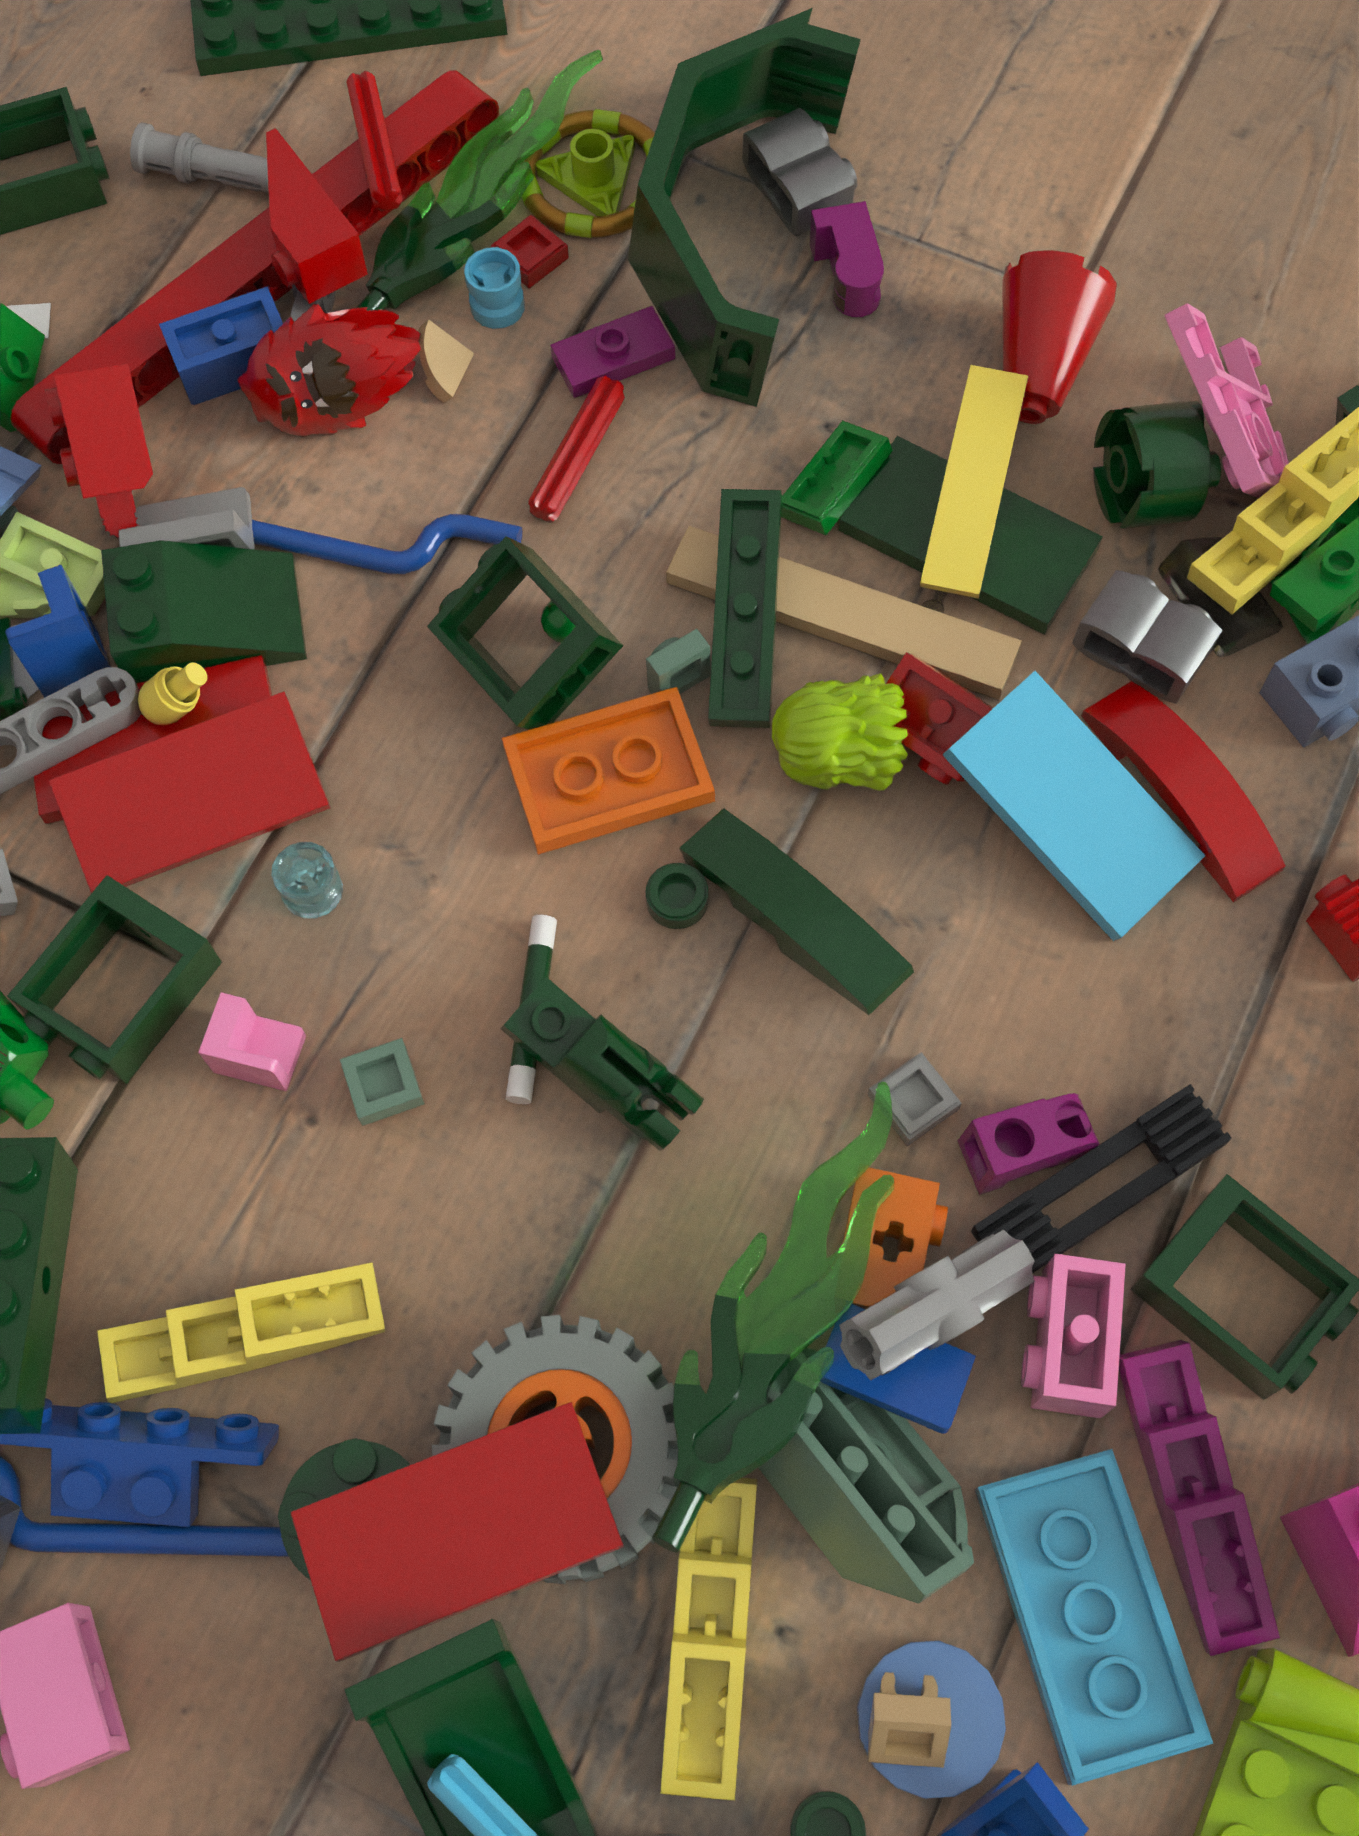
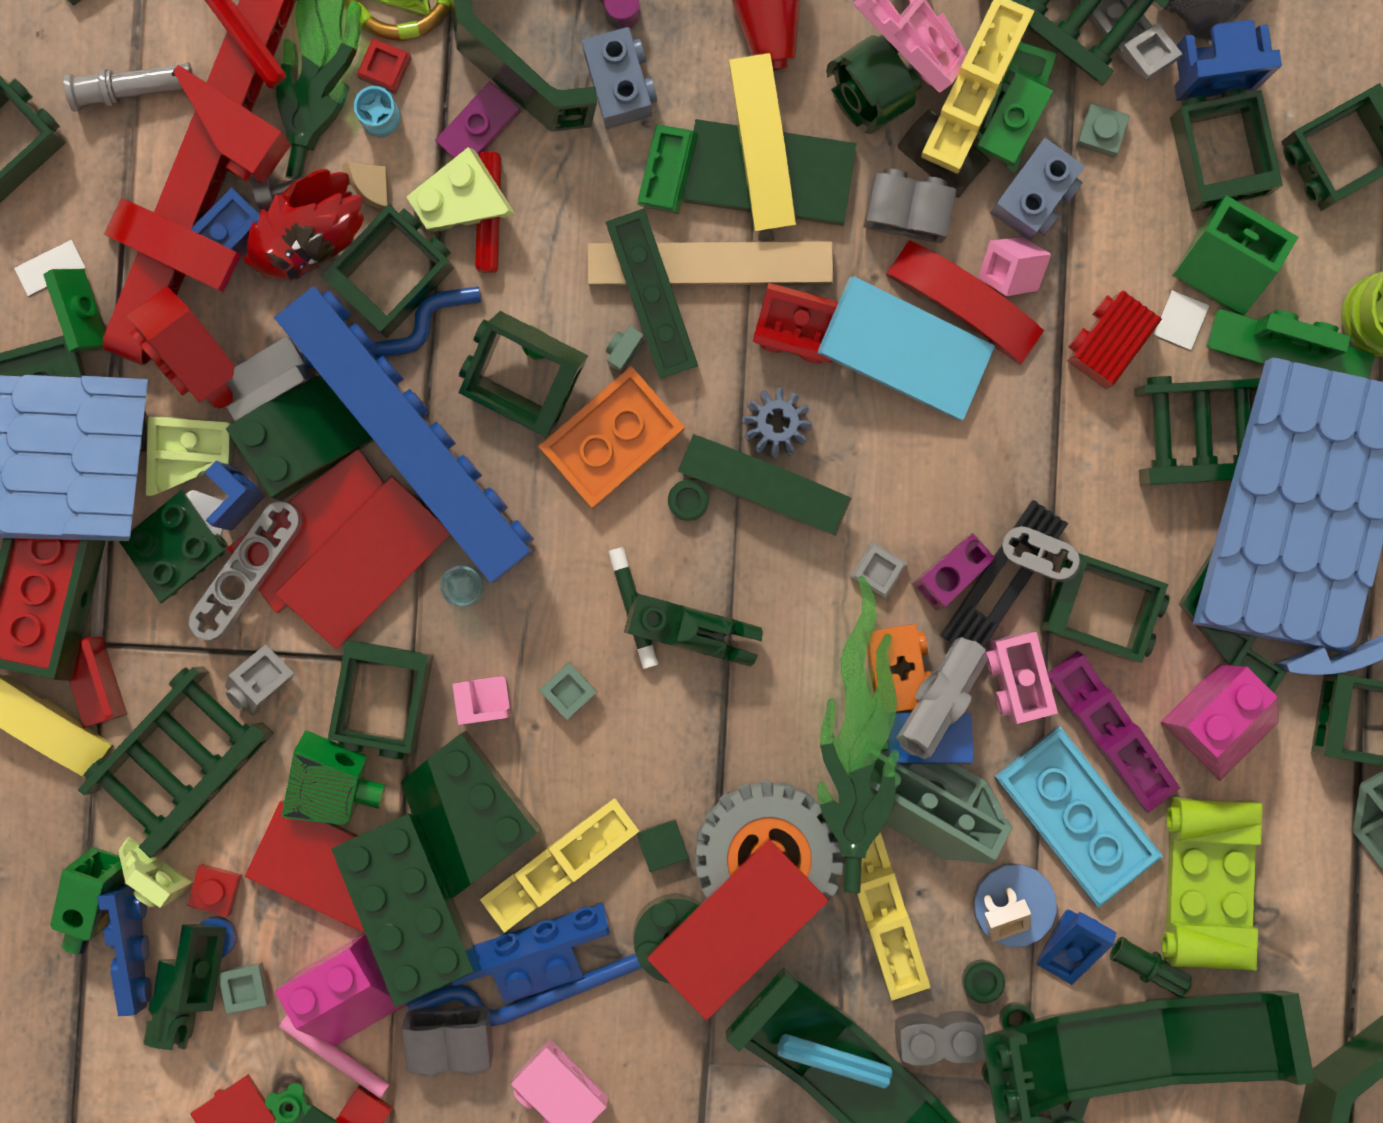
camera: 25 degrees left, 20 degrees up
light yellow cylinder [138,663,207,725] -> none
lime hair [772,673,908,791] -> none
none -> red slope [104,198,241,292]
none -> blue brick [274,286,534,583]
none -> dark green window [320,204,454,338]
none -> dark green wedge [401,731,541,898]
none -> yellowish green wing [406,147,515,232]
none -> sand blue brick [581,27,657,129]
none -> dark green tile [637,818,689,872]
none -> sand blue gear [742,388,812,458]
none -> bright pink panel [978,237,1051,296]
none -> light grey beam [1002,526,1081,582]

